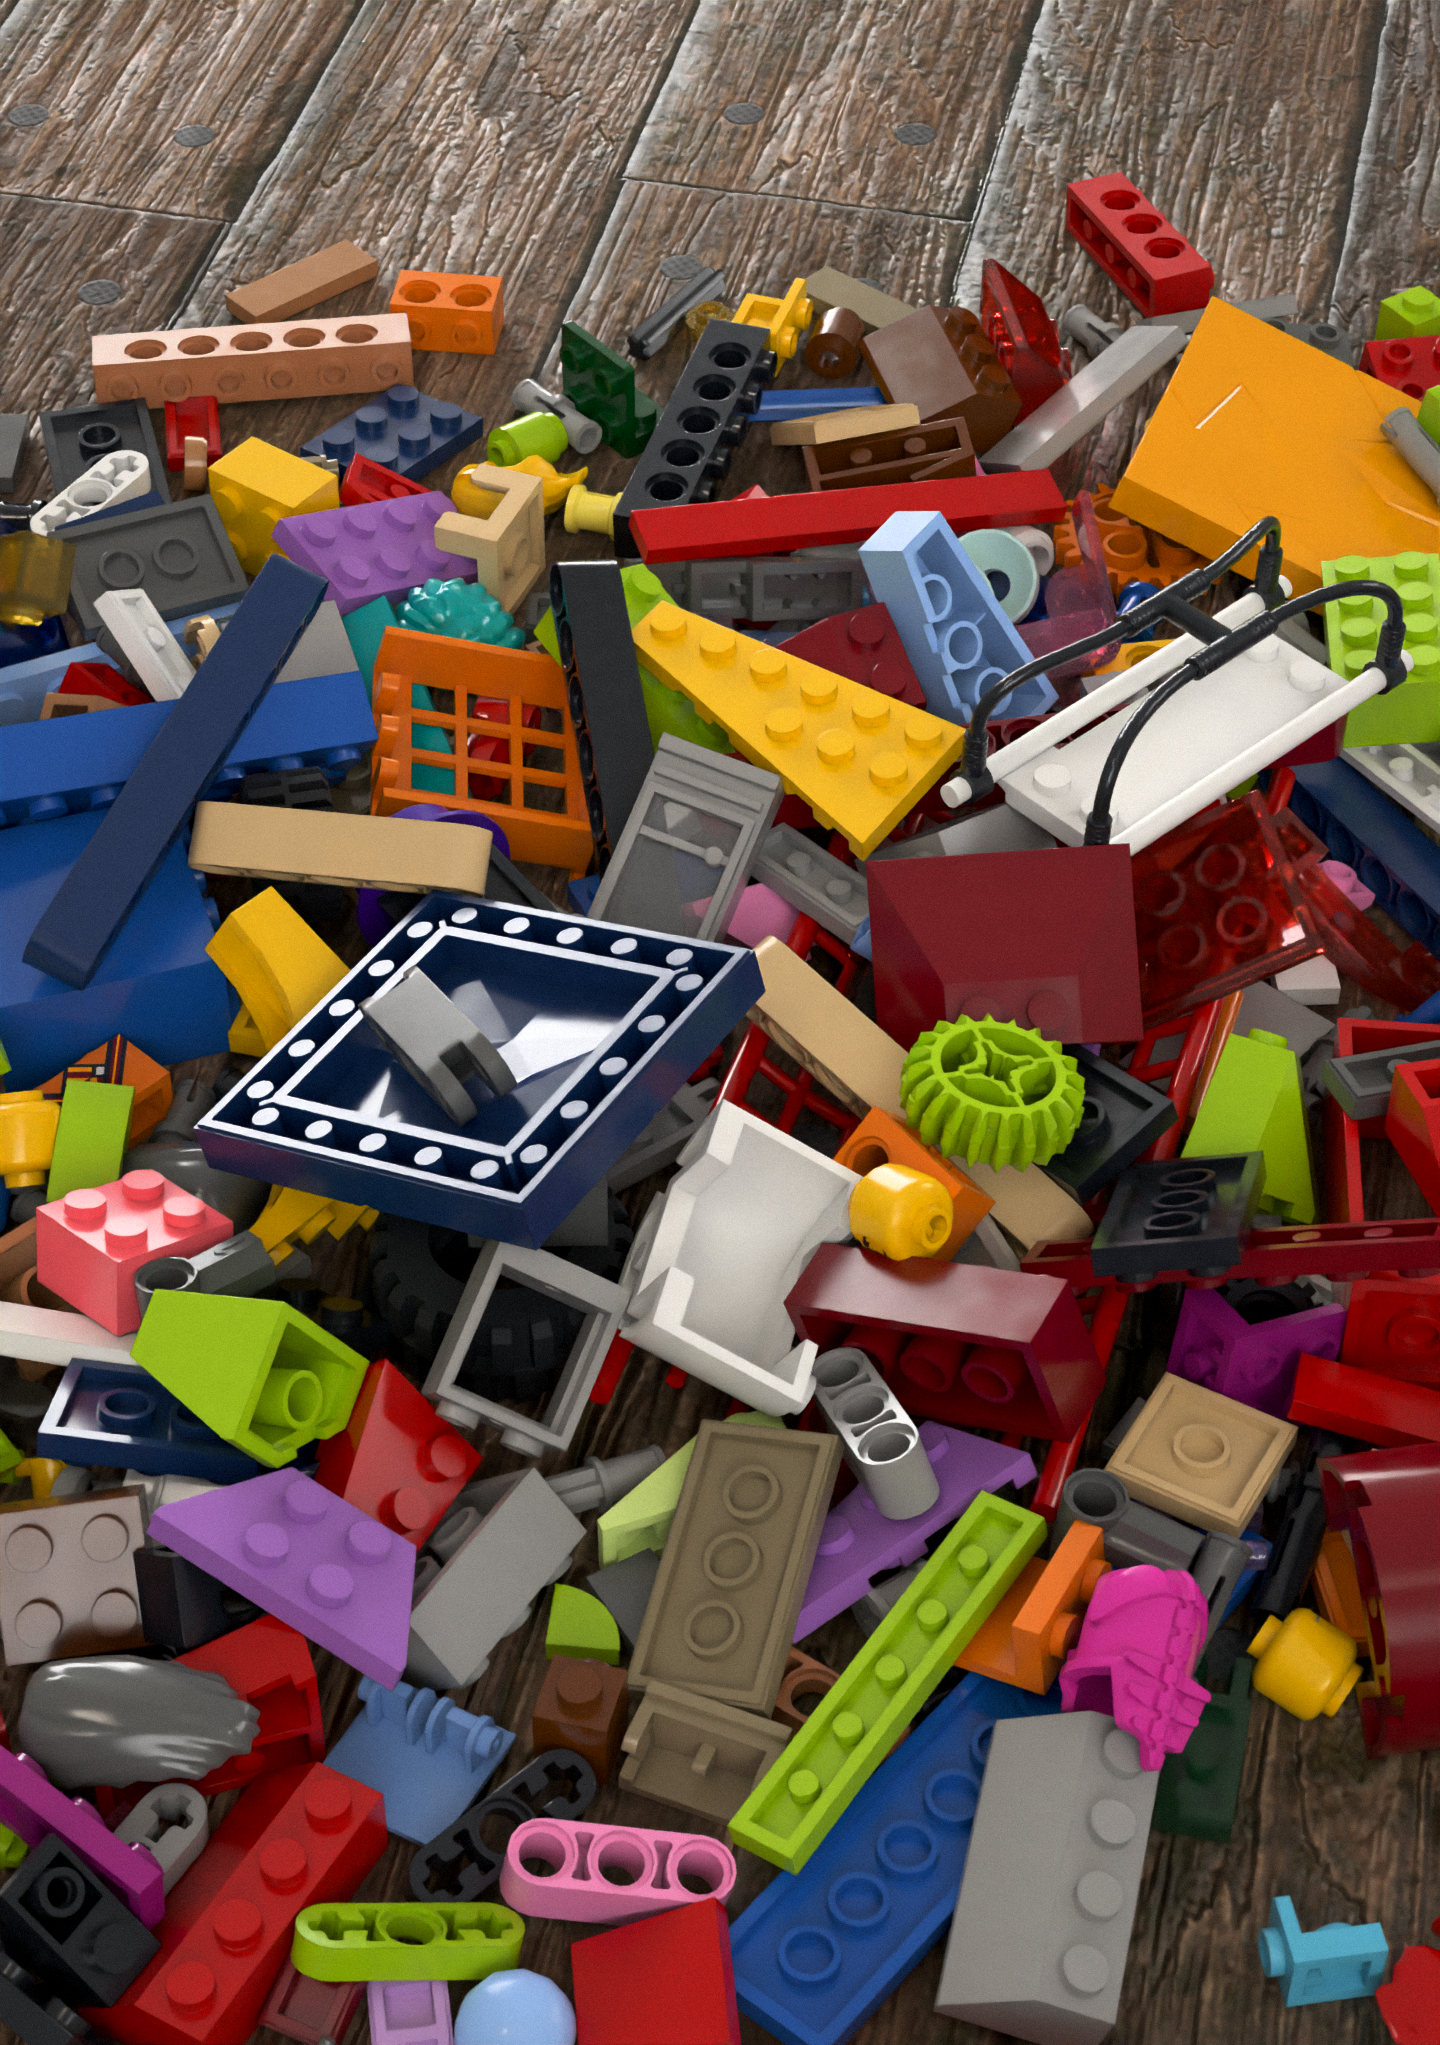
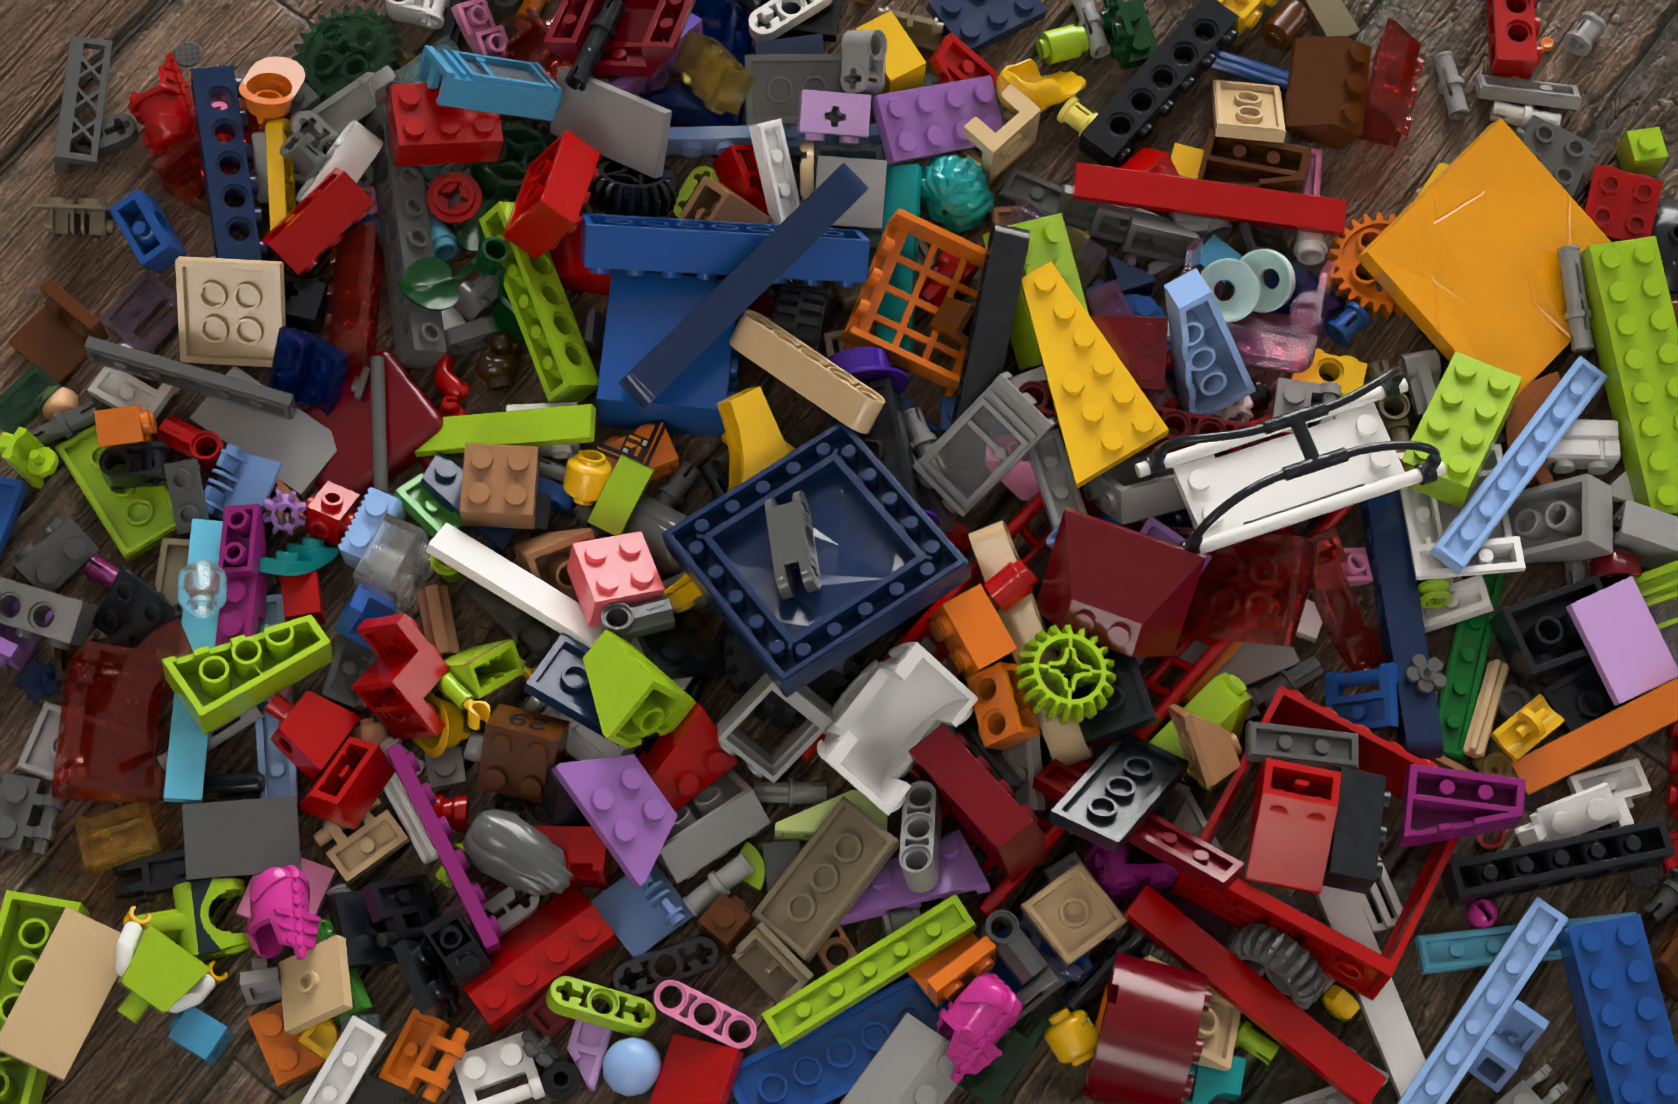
camera: 20 degrees right, 25 degrees up
yellow head [848,1163,954,1261] -> none
light grey tile [978,326,1189,475] -> none
none -> light grey pin [682,852,756,917]
none -> lavender brick [797,89,871,145]
none -> light grey piece [840,29,887,97]
none -> reddish brown brick [929,296,975,348]
none -> orange brick [929,584,1017,679]
none -> red brick [983,559,1039,612]
none -> medium nougat slope [1167,704,1242,788]
none -> light grey bush [1563,11,1607,56]

